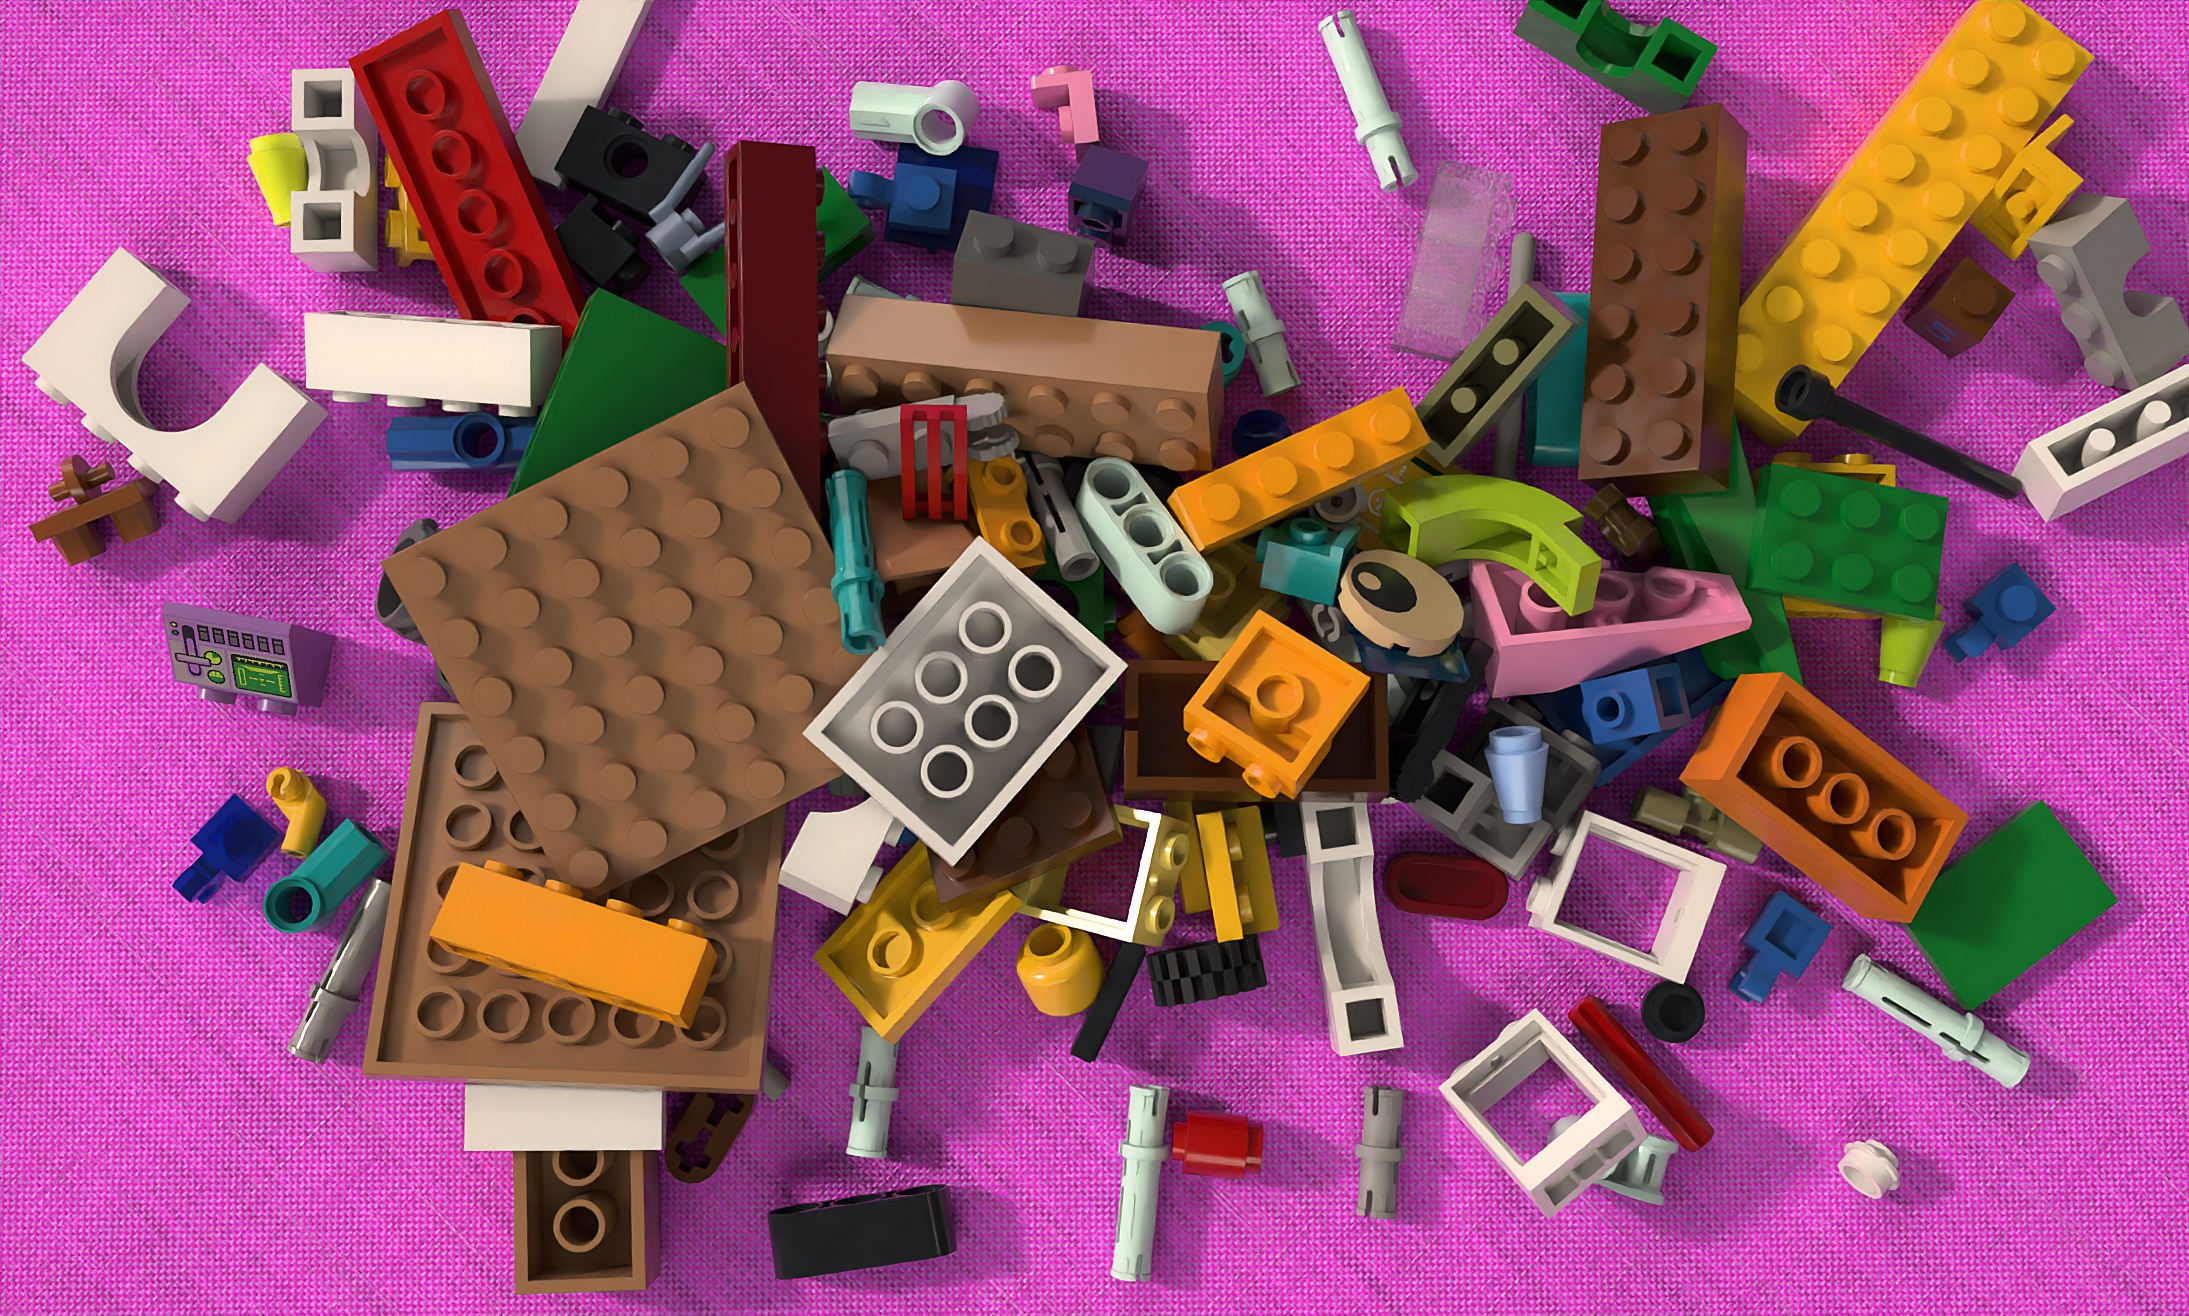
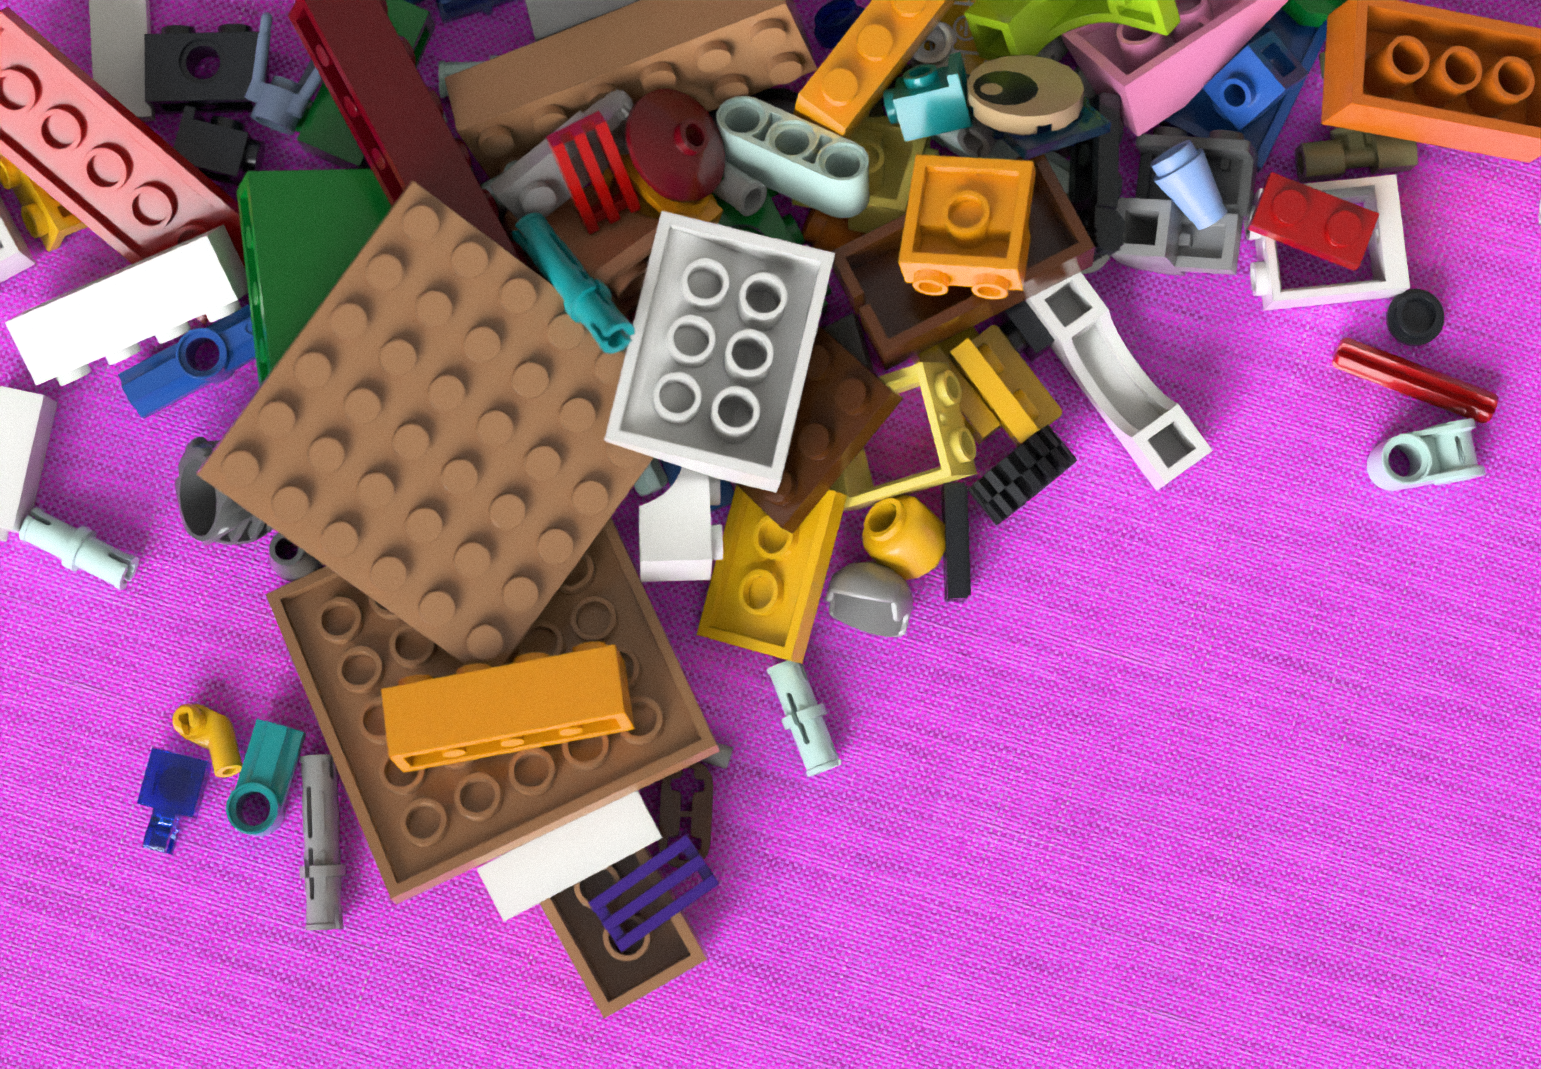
camera: 25 degrees left, 0 degrees up
slope [162,601,335,716] -> none
black beam [767,1184,957,1280] -> none
light aqua pin [1110,1083,1170,1282] -> none
red brick [1171,1110,1264,1180] -> none
light grey pin [1355,1085,1406,1219] -> none
dark red tile [1382,851,1509,921] -> none
white window [1438,1008,1649,1220] -> none
blue plate [1727,890,1833,1004] -> none
none -> light aqua pin [19,507,139,590]
none -> dark purple tile [588,834,720,952]
none -> dark red dish [626,89,725,203]
none -> light grey hair [825,561,913,637]
none -> red plate [1247,172,1379,271]

